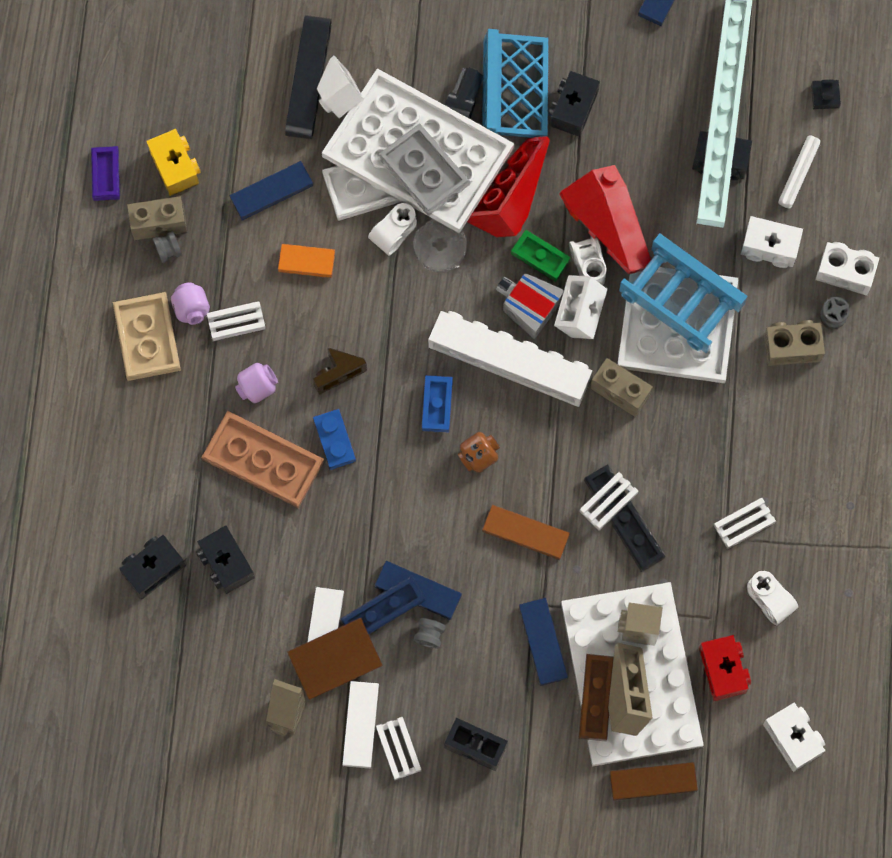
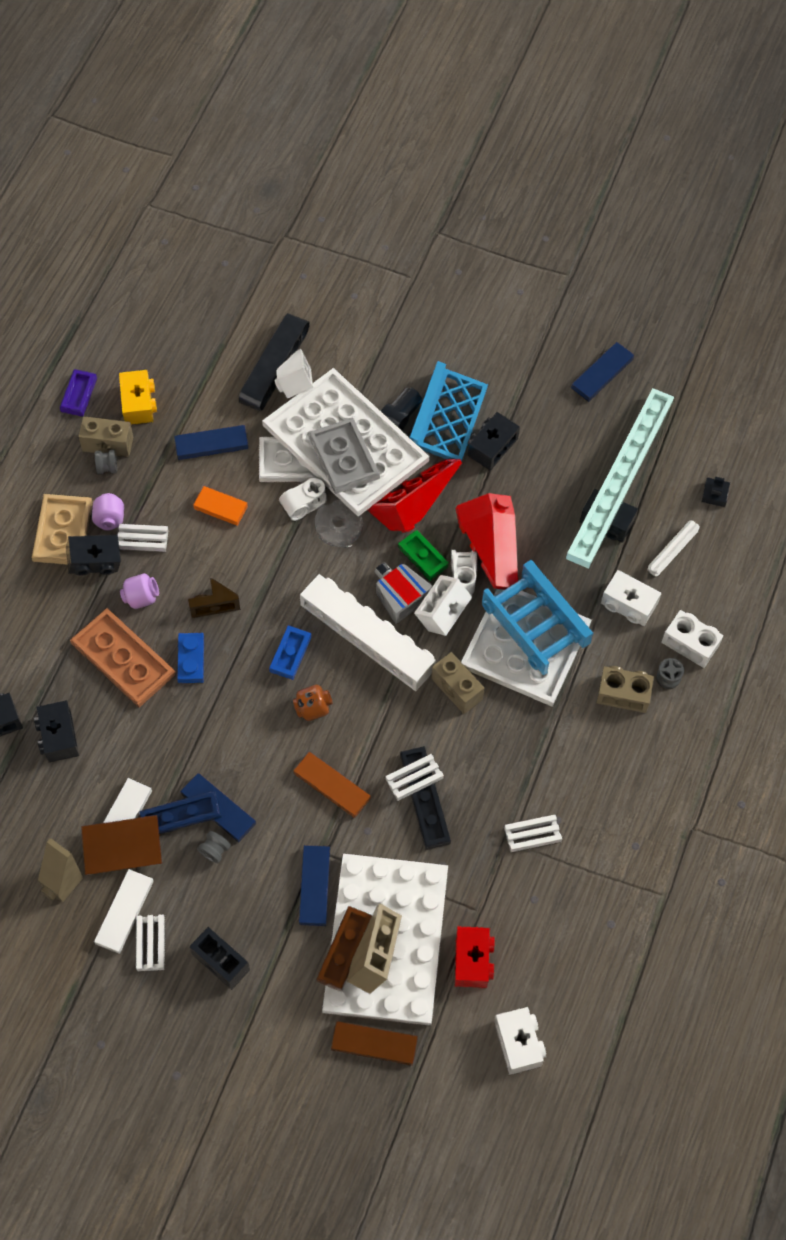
camera: 15 degrees right, 10 degrees down
dark tan brick [617,602,663,646] -> none
white piece [747,571,798,625] -> none
none -> black brick [66,535,121,576]

